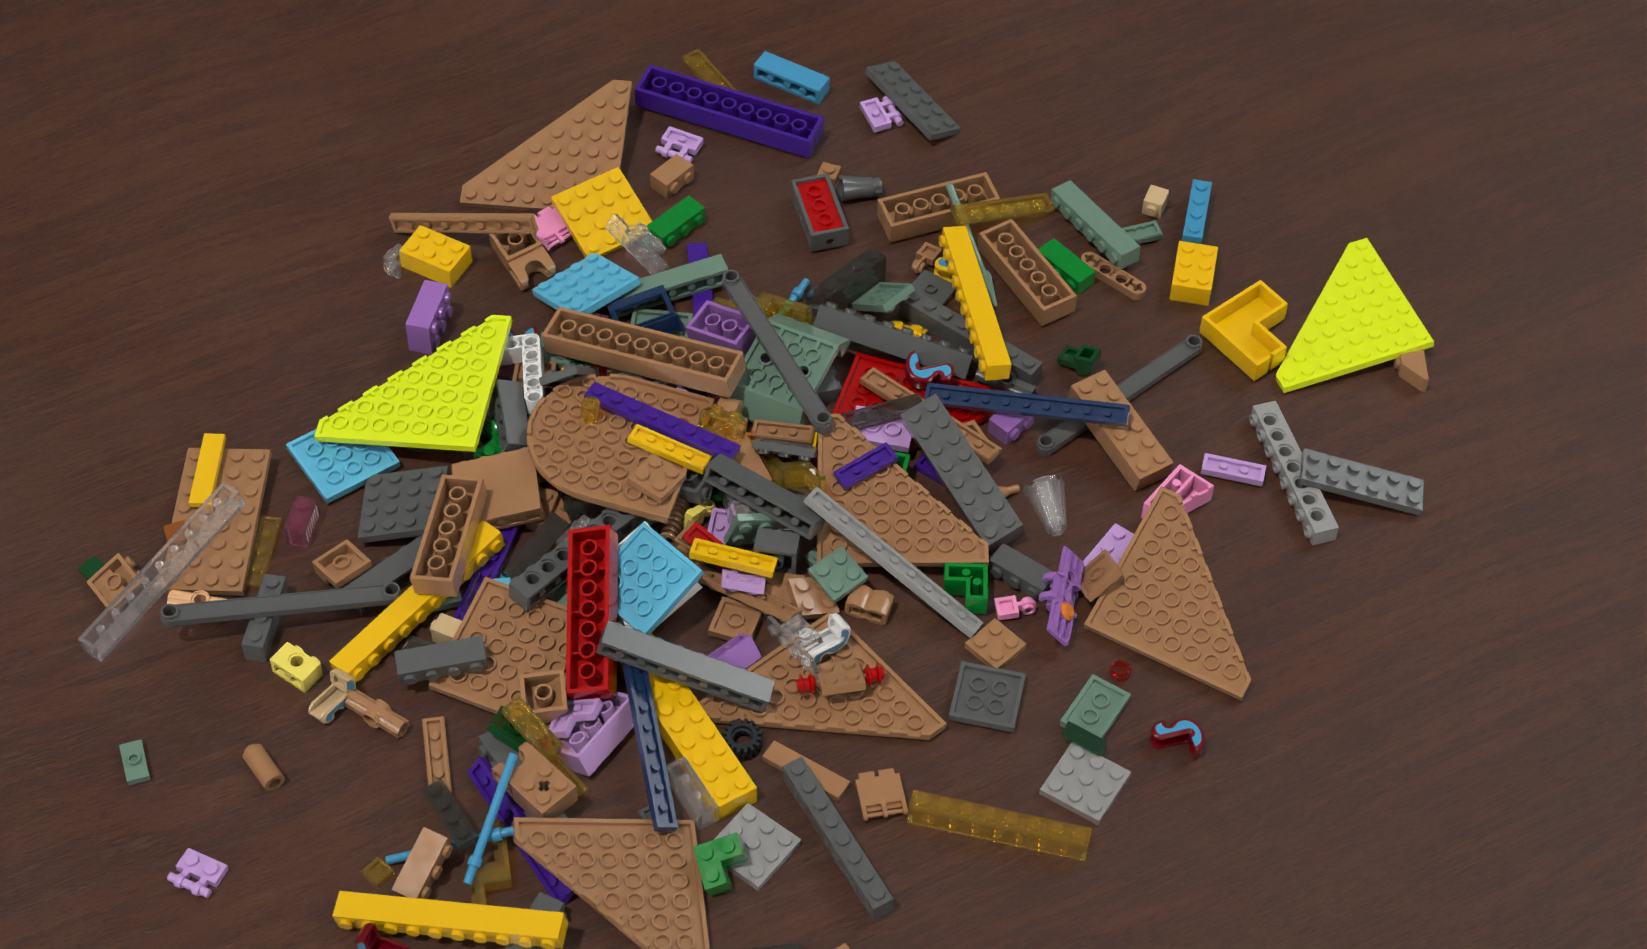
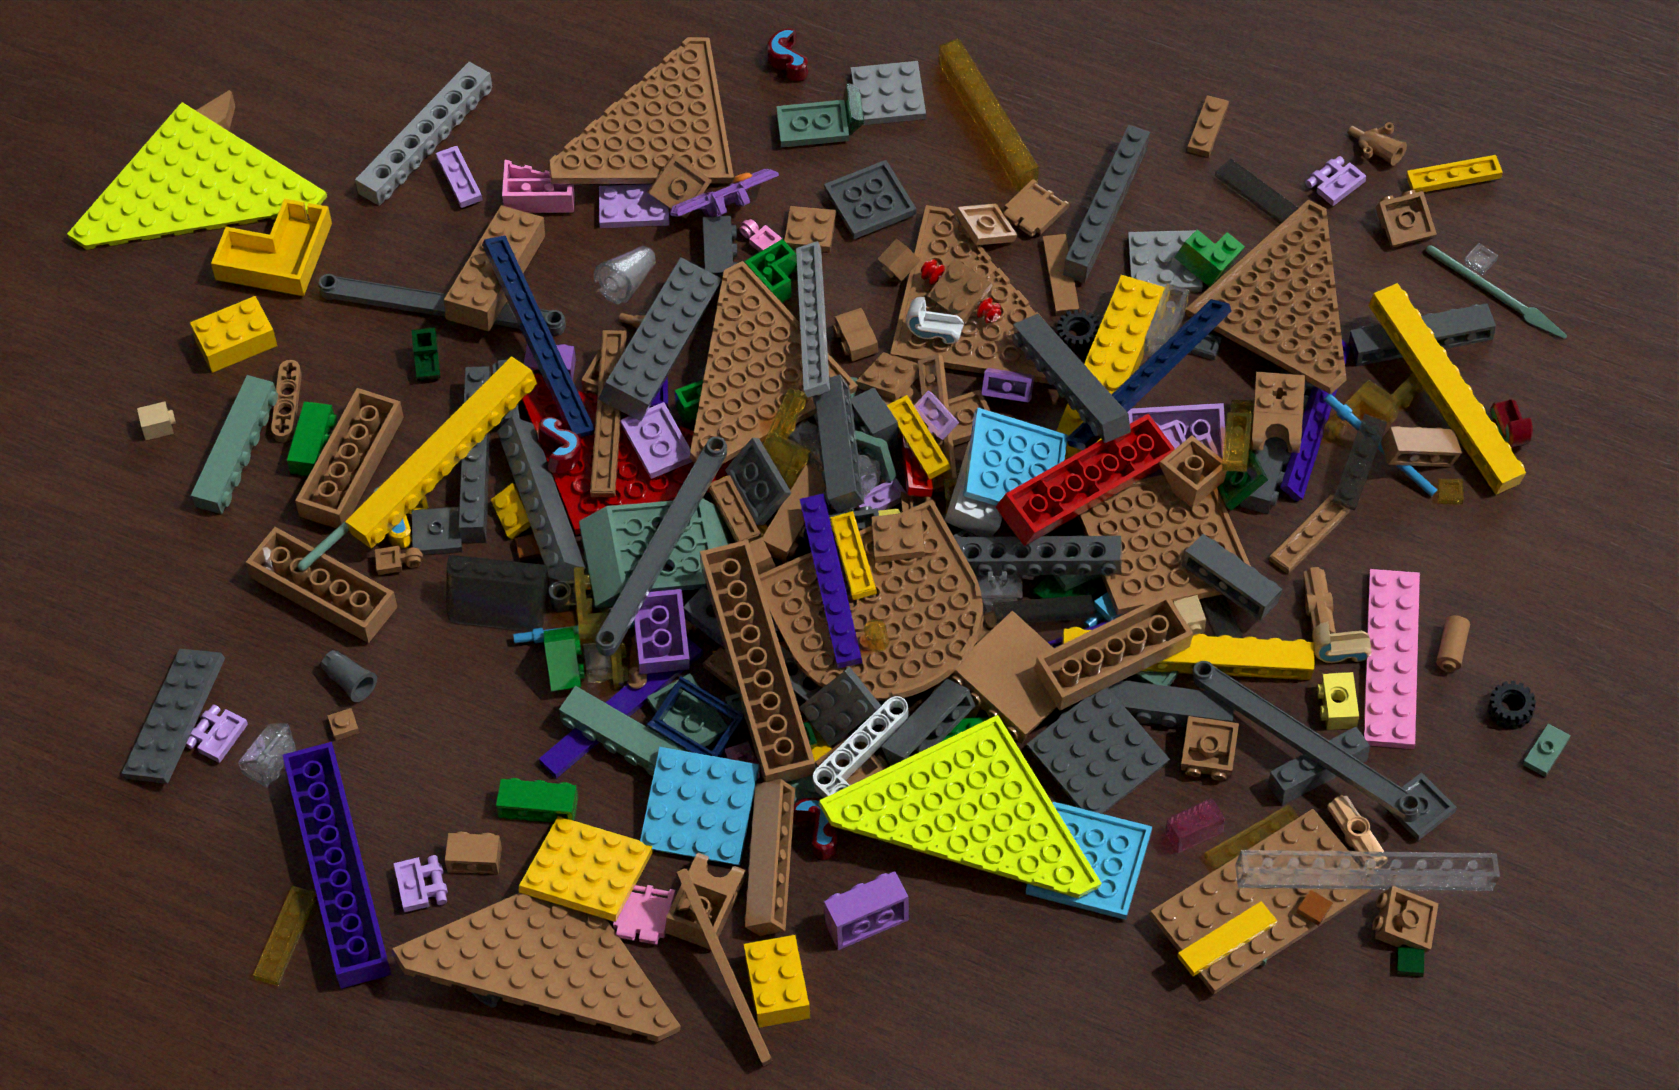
camera: 125 degrees left, 5 degrees up
lavender plate [167,848,229,898] -> none
clear bracket [382,243,402,279] -> none
dark azure bar [463,753,518,886] -> none
clear bracket [605,214,669,275] -> none
clear yellow brick [698,405,749,442] -> none
dark azure brick [754,51,830,105] -> none
clear bracket [767,614,823,675] -> none
brick [791,173,849,252] -> none
sand green plate [808,546,868,604] -> none
dark purple tile [833,442,898,491] -> none
clear smoke tile [840,393,922,431] -> none
sand green plate [851,282,915,313] -> none
clear yellow plate [950,193,1055,226] -> none
clear red plate [1109,660,1131,681] -> none
sand green plate [1122,220,1163,244] -> none
dark azure brick [1182,179,1212,244] -> none
plate [1299,448,1424,516] -> none
none -> clear slope [238,723,296,788]
none -> green brick [543,627,585,691]
none -> medium nougat brick [744,779,795,936]
none -> medium nougat brick [878,239,920,281]
none -> medium nougat plate [955,204,1017,245]
none -> bright pink plate [1364,569,1420,749]
none -> dark grey plate [1386,772,1457,841]
none -> black tyre [1488,681,1536,730]

